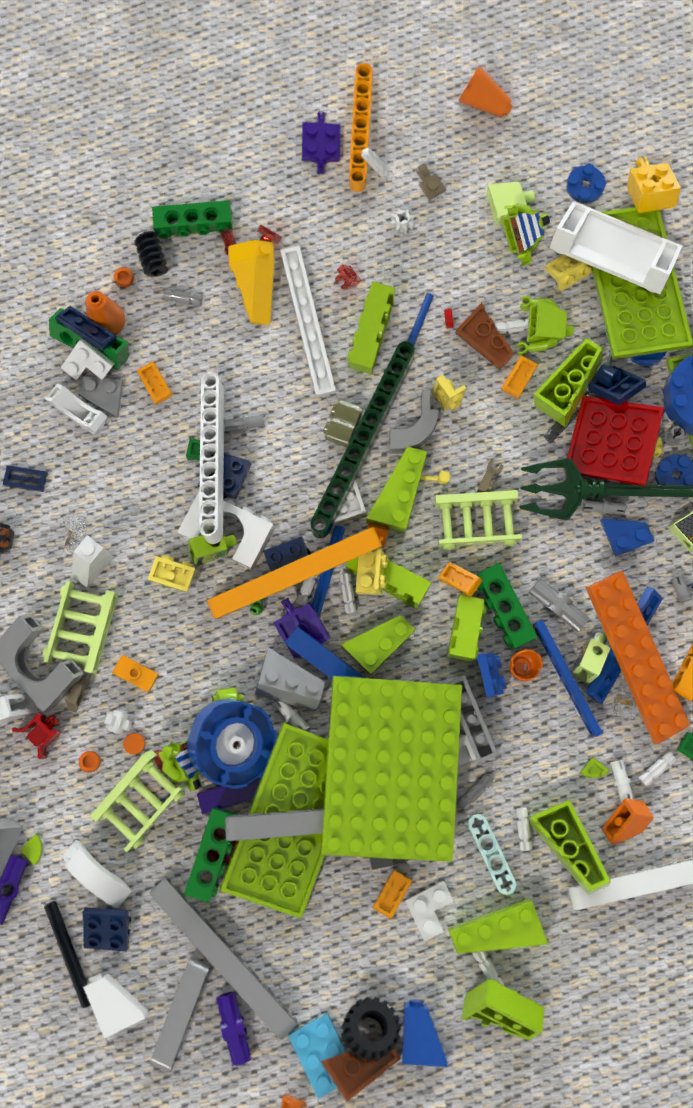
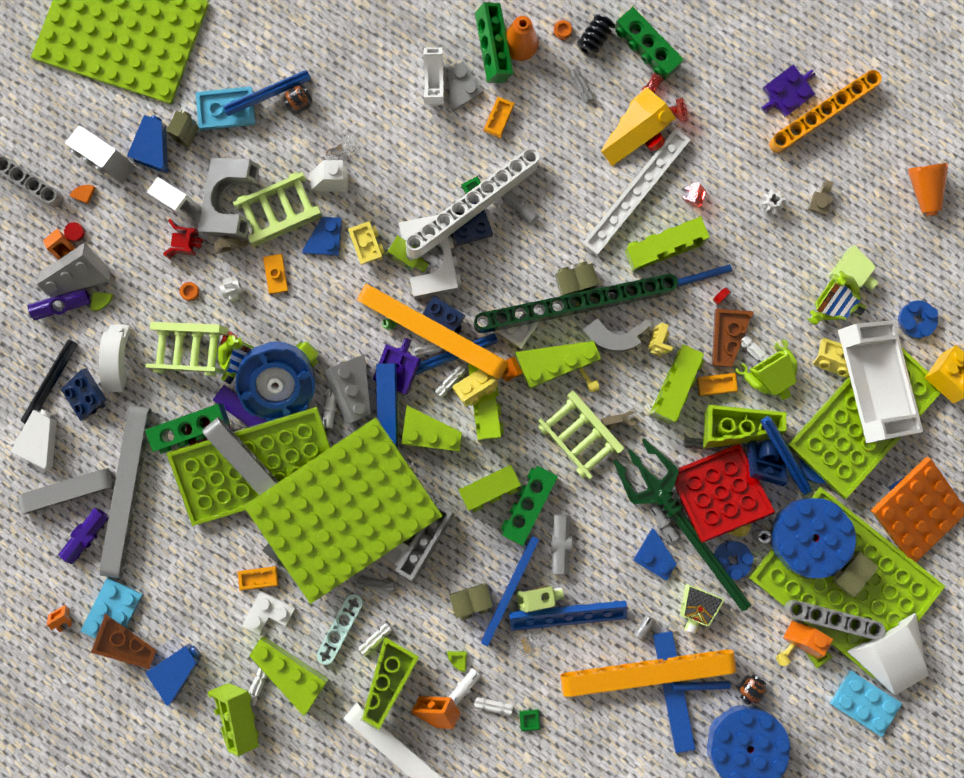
camera: 50 degrees right, 5 degrees up
dark blue tile [2,465,48,492] -> none
dark blue tile [56,306,116,351] -> none
white plate [61,338,115,381] -> none
orange tile [123,733,146,755] -> none
black tyre [341,997,401,1062] -> none
white axle [361,148,389,177] -> none
light orange plate [438,561,483,597] -> none
blue plate [477,652,507,697] -> none
orange hair [509,649,543,682] -> none
orange plate [586,571,690,744] -> none
none -> blue wing [302,217,342,256]
none -> olive brick [449,583,494,620]
none -> red tile [645,133,665,151]
none -> lime wedge [649,344,705,424]
none -> blue axle [761,416,812,495]

